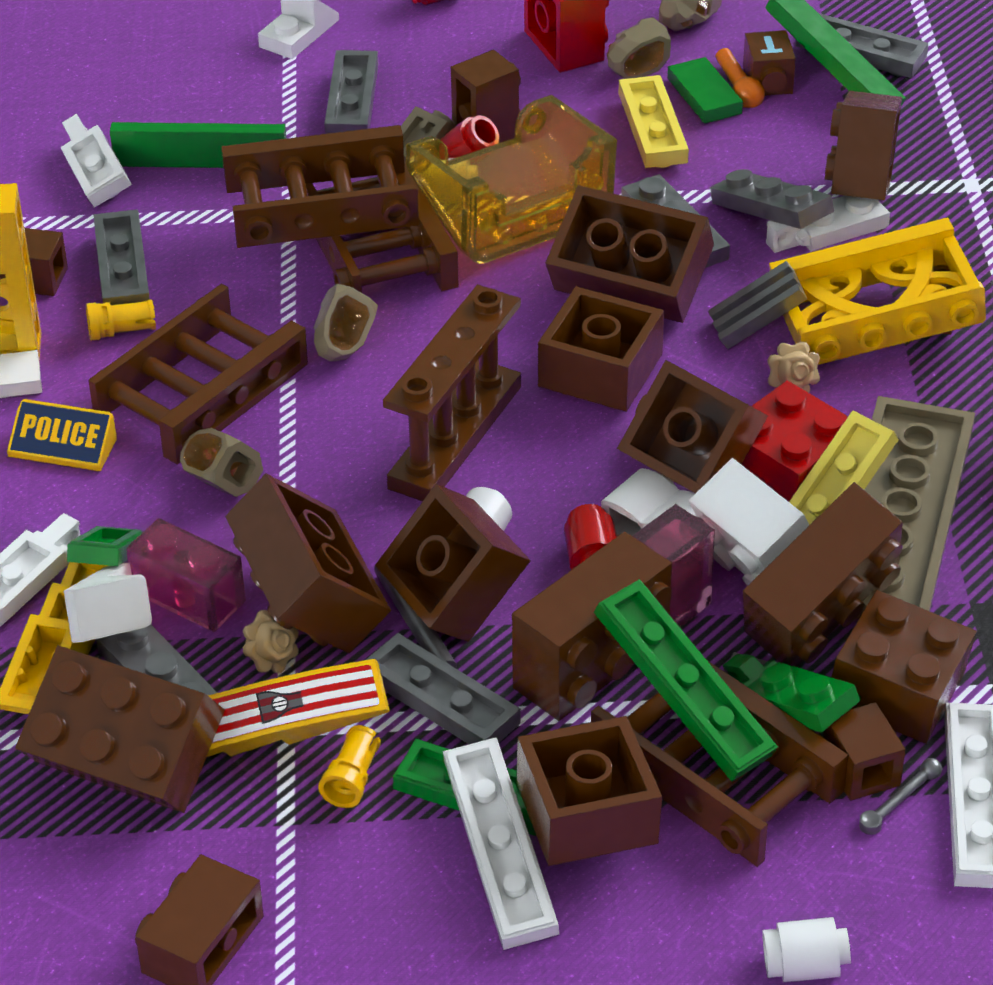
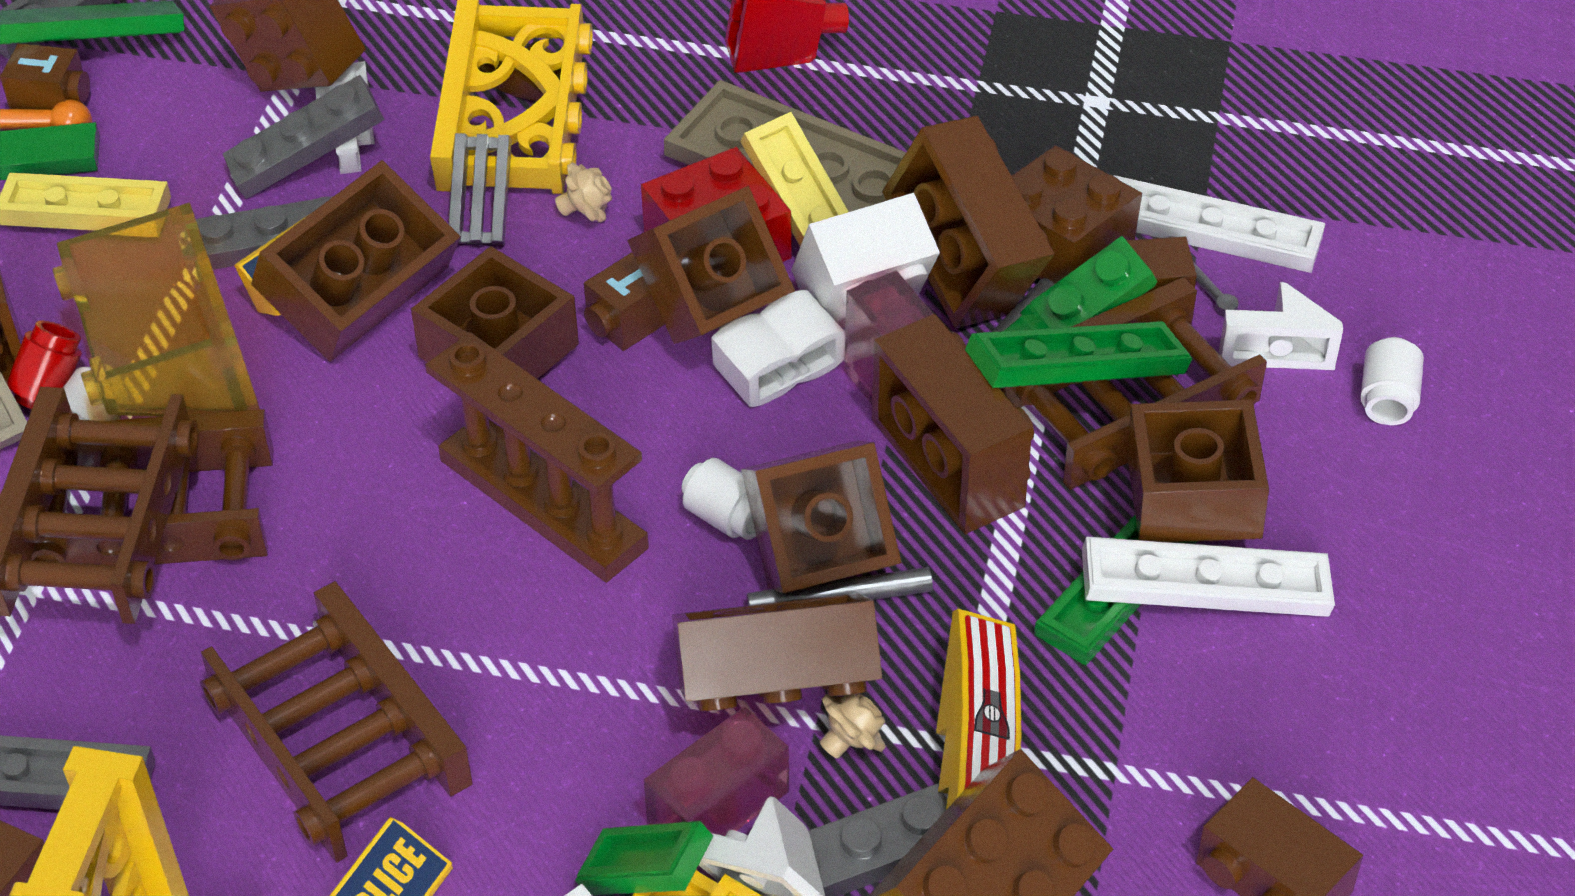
camera: 75 degrees left, 5 degrees up
yellow pin [86,299,156,341] -> none
dark tan rock [180,428,263,497] -> none
rock [313,284,378,362] -> none
yellow pin [318,725,381,808] -> none
flat silver plate [366,633,521,744] -> none
red brick [564,504,617,570] -> none
none -> white slope [1219,282,1343,370]

